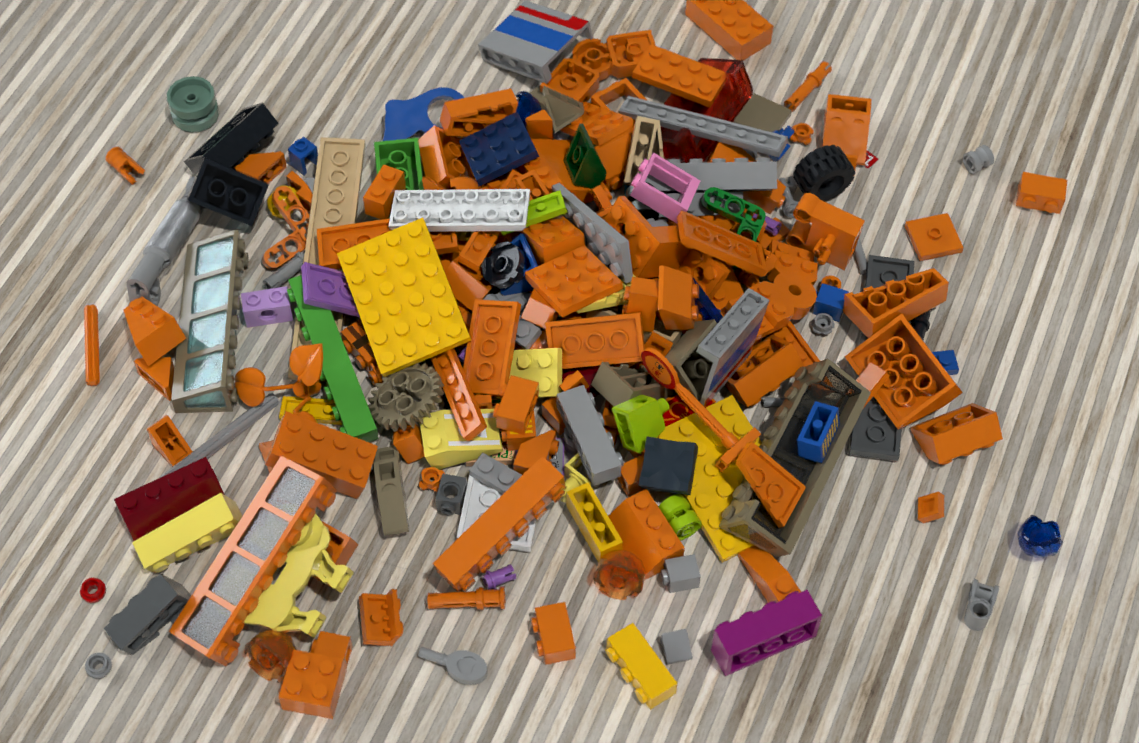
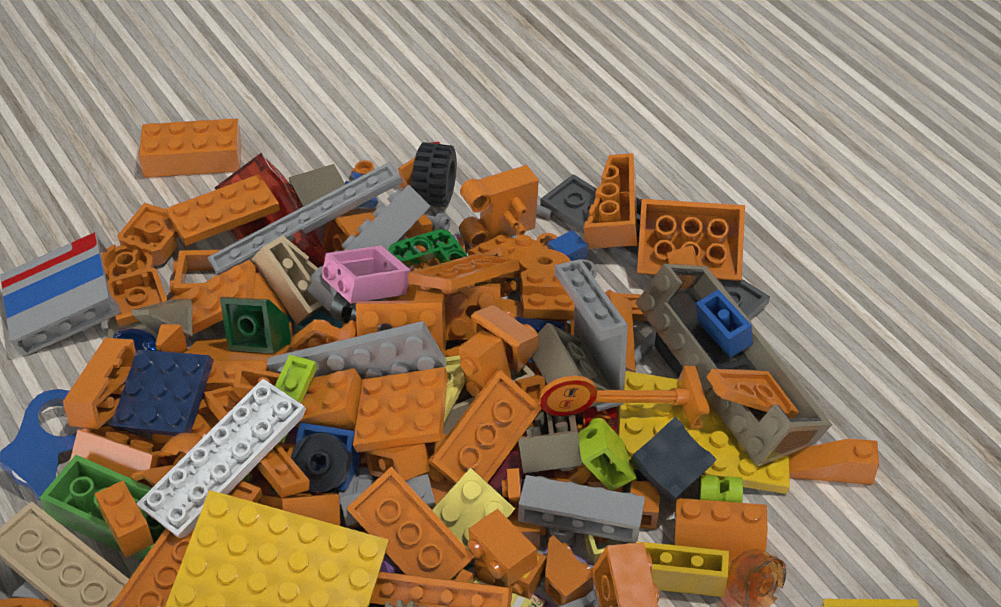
camera: 55 degrees left, 10 degrees down
light grey brick [661,554,701,593] -> none
light grey slope [661,629,692,665] -> none
magenta brick [711,590,822,676] -> none
orange pin [784,61,832,112] -> none
orange slope [822,94,872,166] -> none
orange plate [905,213,964,261] -> none
orange slope [910,403,1003,465] -> none
orange plate [918,491,944,523] -> none
light grey wheel [963,145,994,173] -> none
light grey piece [964,579,999,631] -> none
orange brick [1016,172,1068,214] -> none
clear blue hair [1018,515,1064,558] -> none

